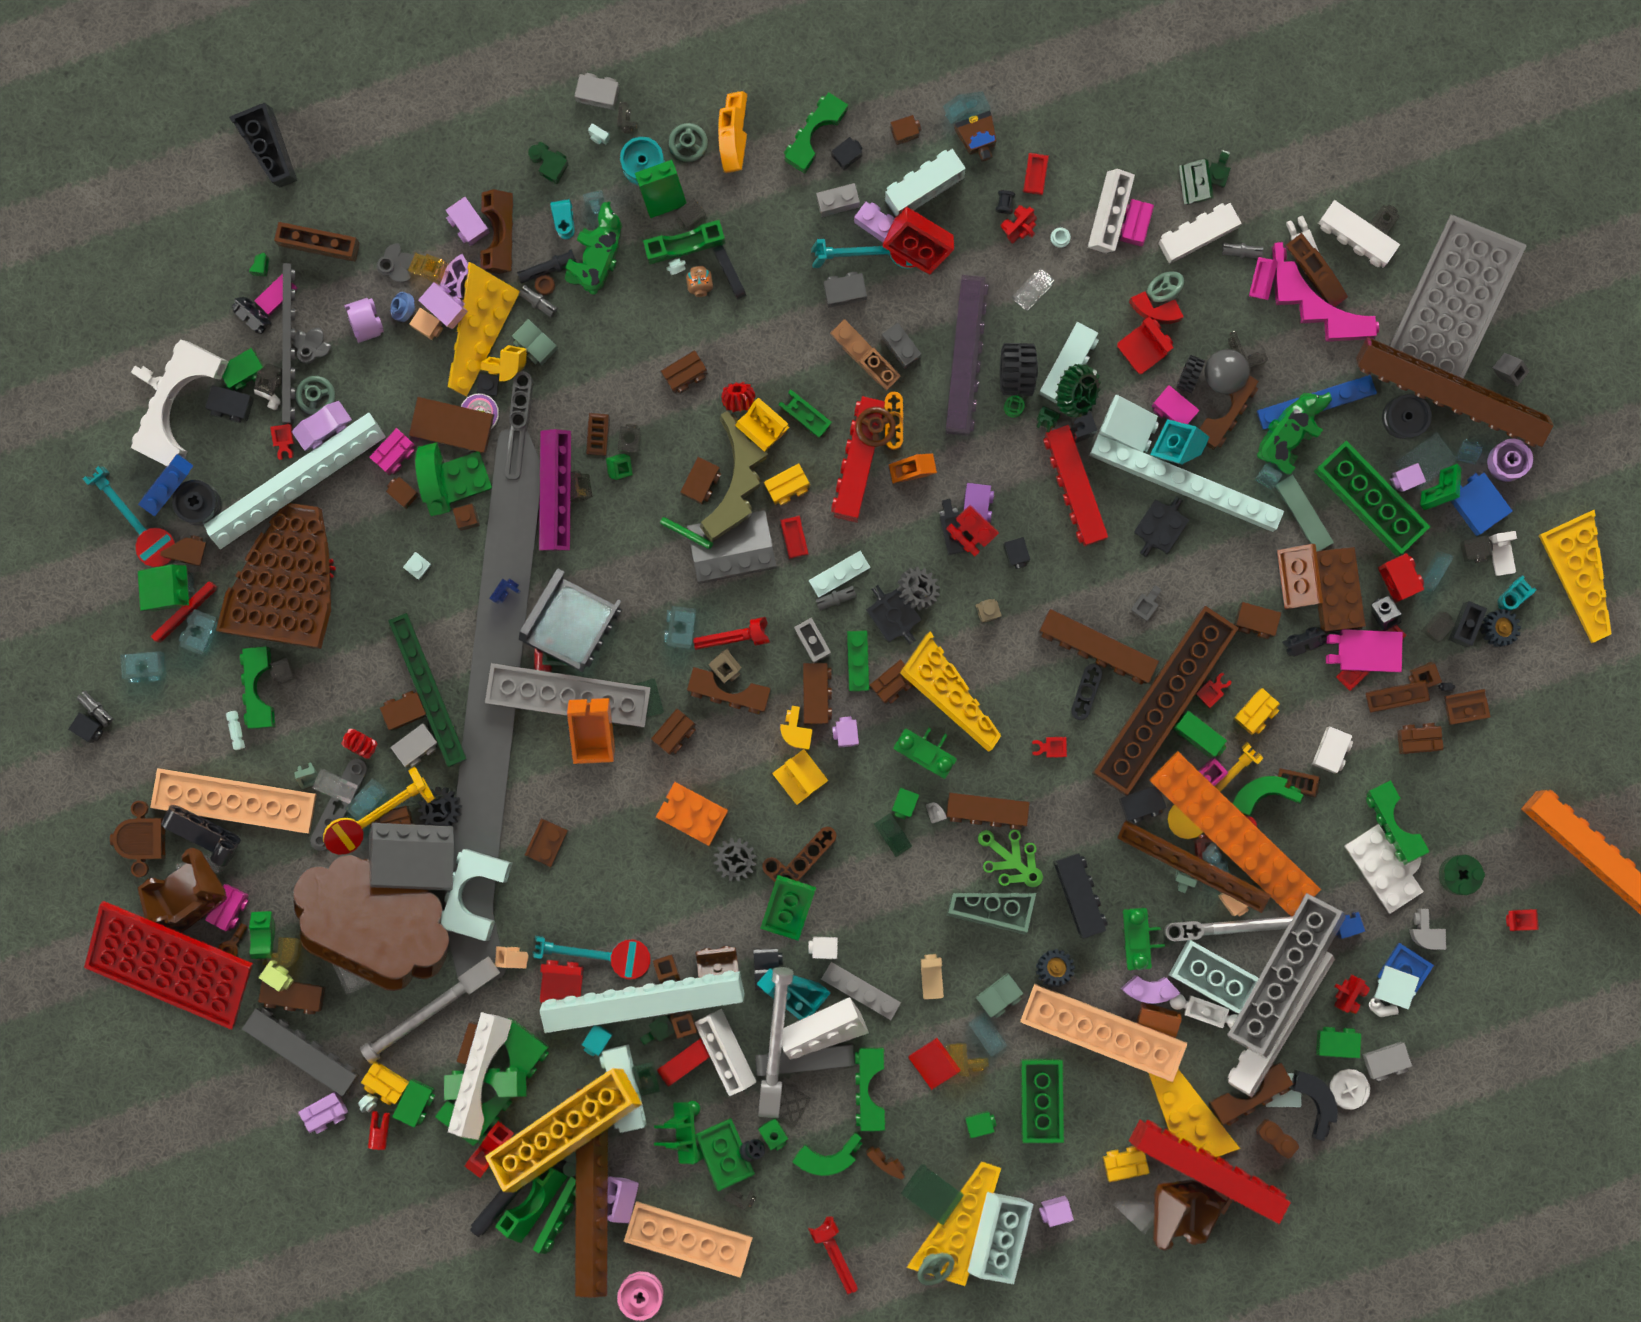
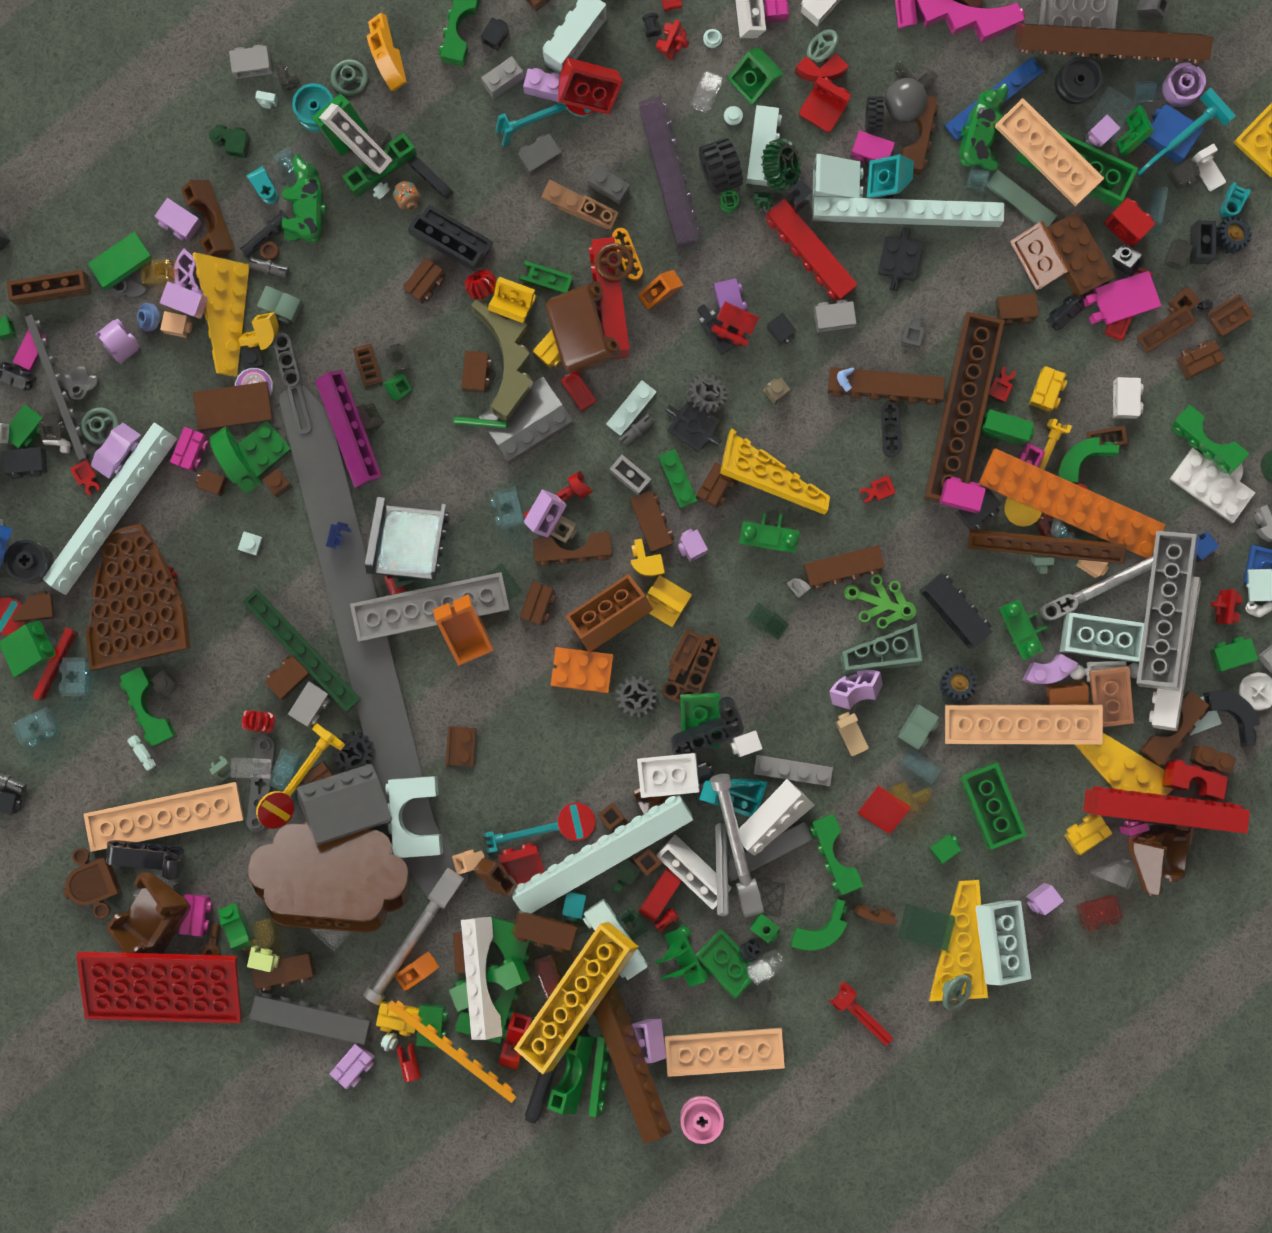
camera: 25 degrees left, 0 degrees up
green brick [891,788,919,820] -> none
none -> green tile [87,232,153,291]
none -> white brick [319,103,392,174]
none -> light orange plate [387,1000,516,1103]
none -> orange slope [394,951,439,992]
none -> black brick [408,204,493,272]
none -> reddish brown brick [474,858,517,897]
none -> reddish brown wedge [512,910,577,952]
none -> lavender brick [524,489,567,538]
none -> clear red brick [533,952,562,998]
none -> reddish brown windscreen [546,281,621,372]
none -> dark orange brick [565,574,654,653]
none -> white plate [637,753,700,798]
none -> red pin [654,909,679,933]
none -> reddish brown hinge [668,629,704,682]
none -> black beam [671,697,744,755]
none -> light grey axle [715,823,729,916]
none -> light aqua plate [724,106,743,125]
none -> green slope [727,47,784,105]
none -> clear slope [746,946,787,985]
none -> light grey brick [814,300,856,332]
none -> lavender brick [829,670,883,710]
none -> light blue animal [837,367,854,392]
none -> dark pink brick [939,477,986,513]
none -> light nougat plate [995,98,1104,207]
none -> clear red brick [1076,894,1123,931]
none -> nougat plate [1089,666,1134,727]
none -> dark pink plate [1119,819,1149,836]
none -> teal piece [1137,88,1236,177]
none -> red arch [1162,760,1228,801]

